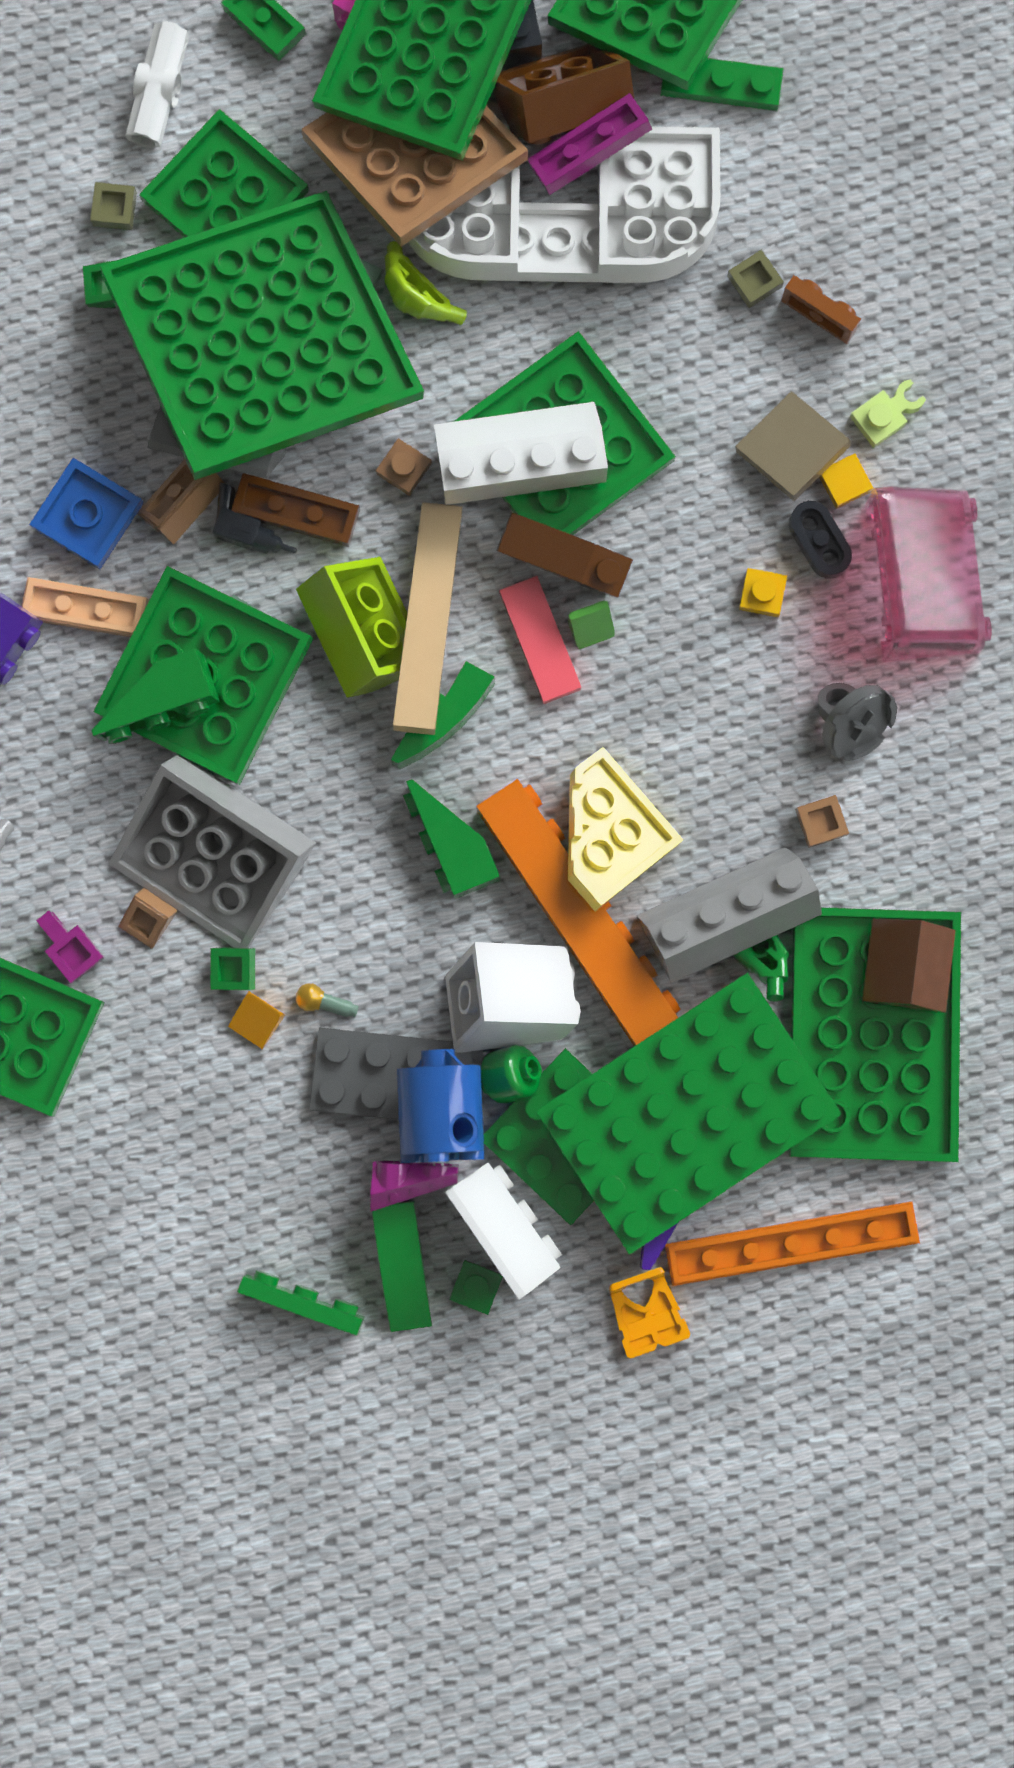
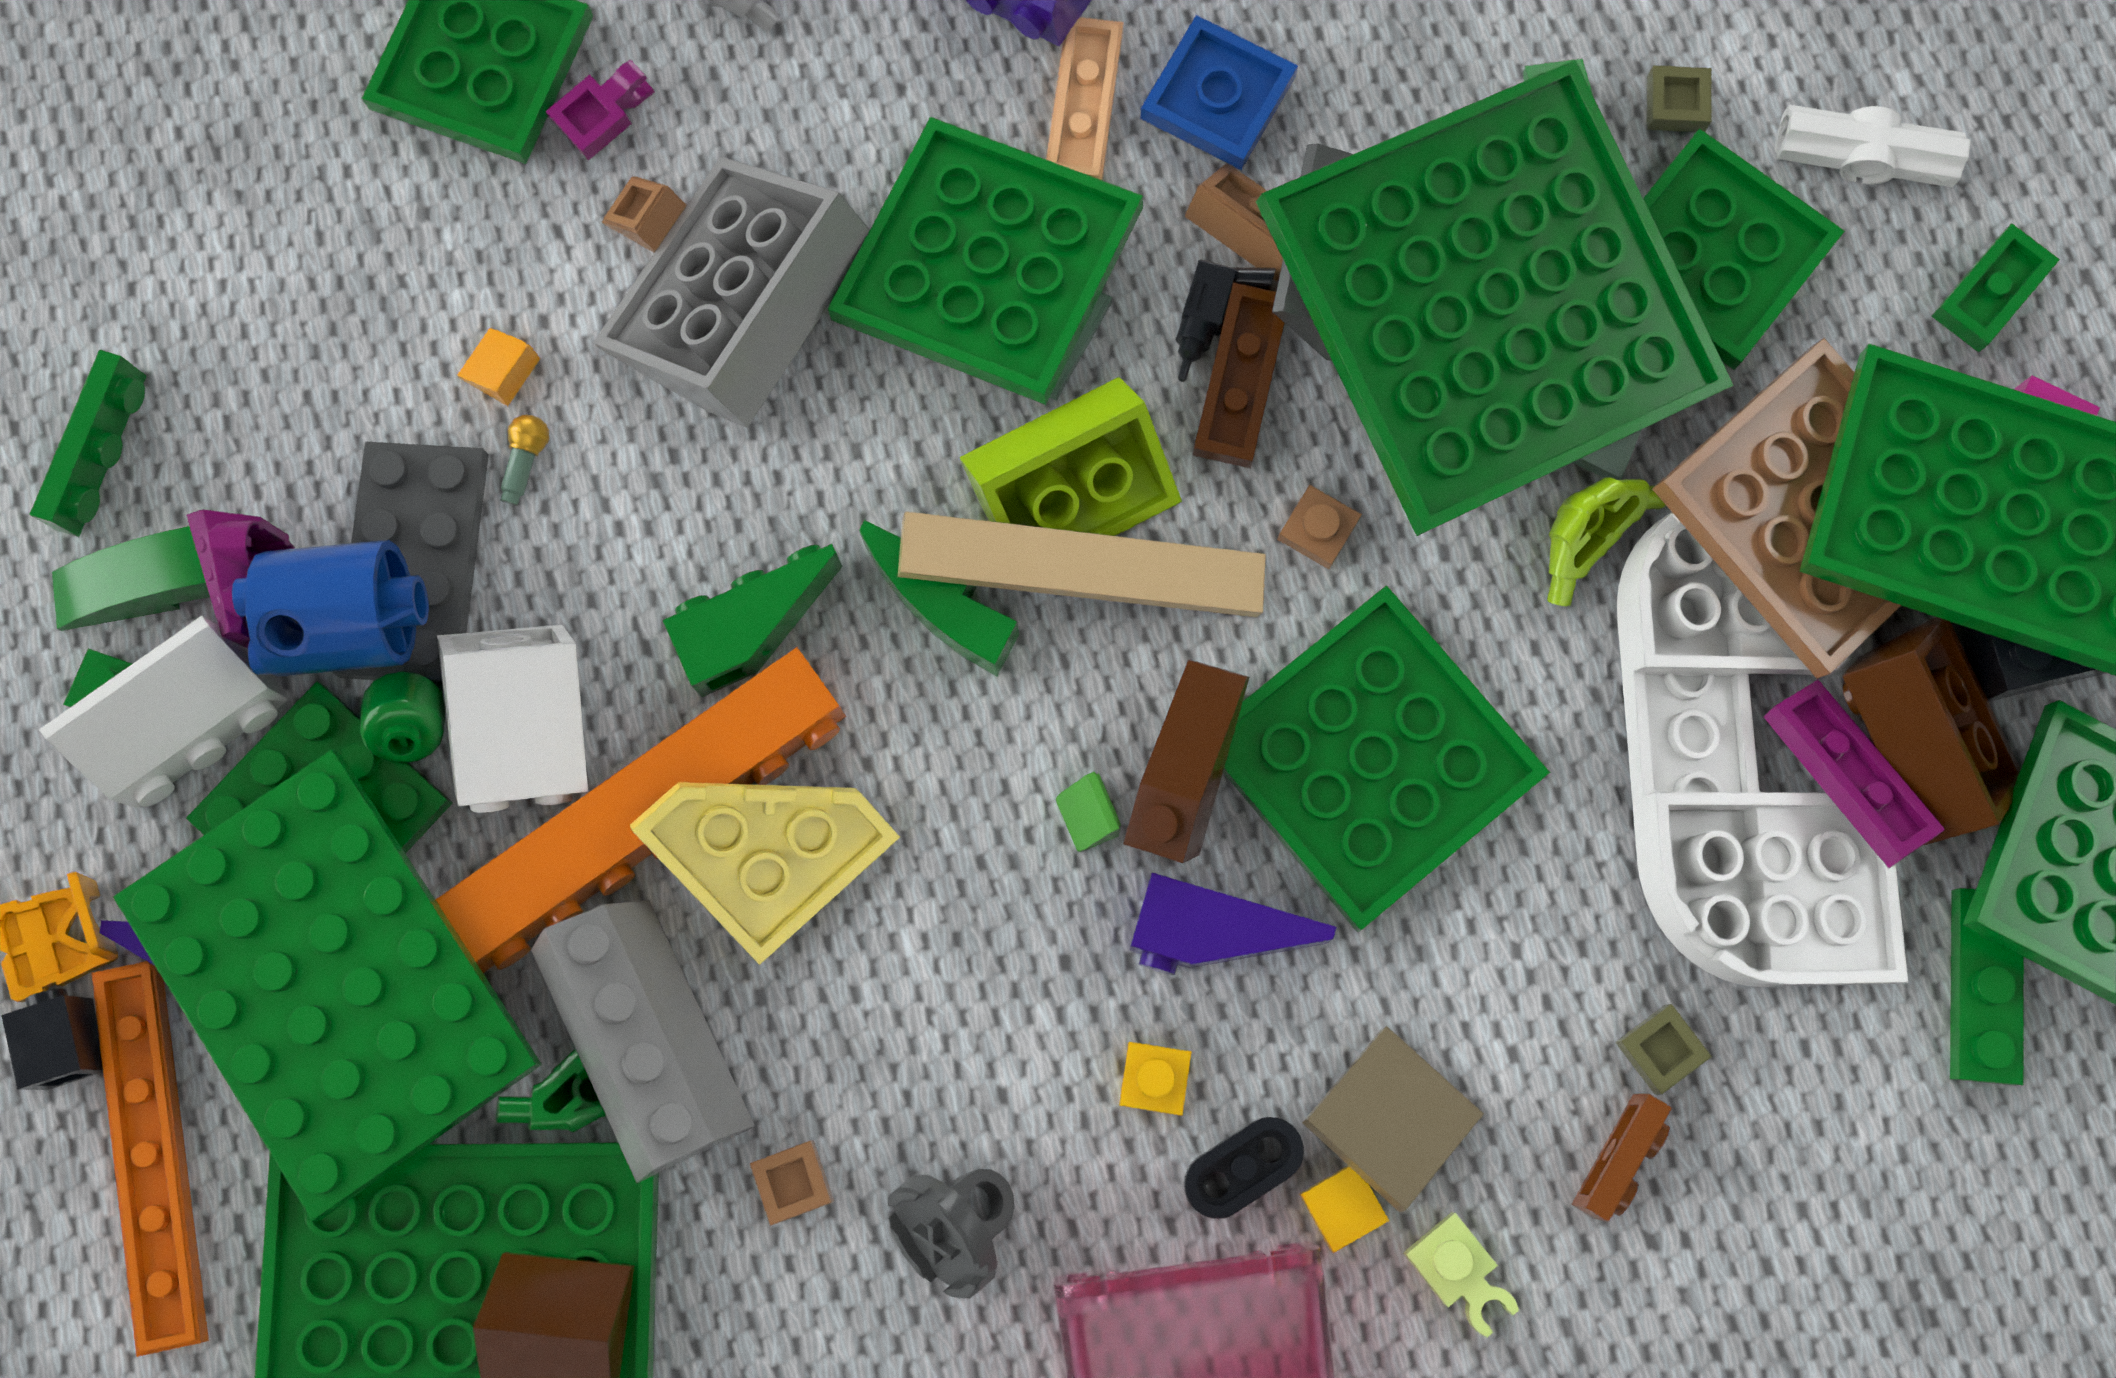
camera: 90 degrees right, 5 degrees down
green slope [91,648,220,744] -> none
green plate [210,947,255,990] -> none
white slope [434,402,608,505] -> none
coral tile [499,576,582,705] -> none
none -> black brick [1,988,103,1090]
none -> dark purple slope [1129,873,1337,975]

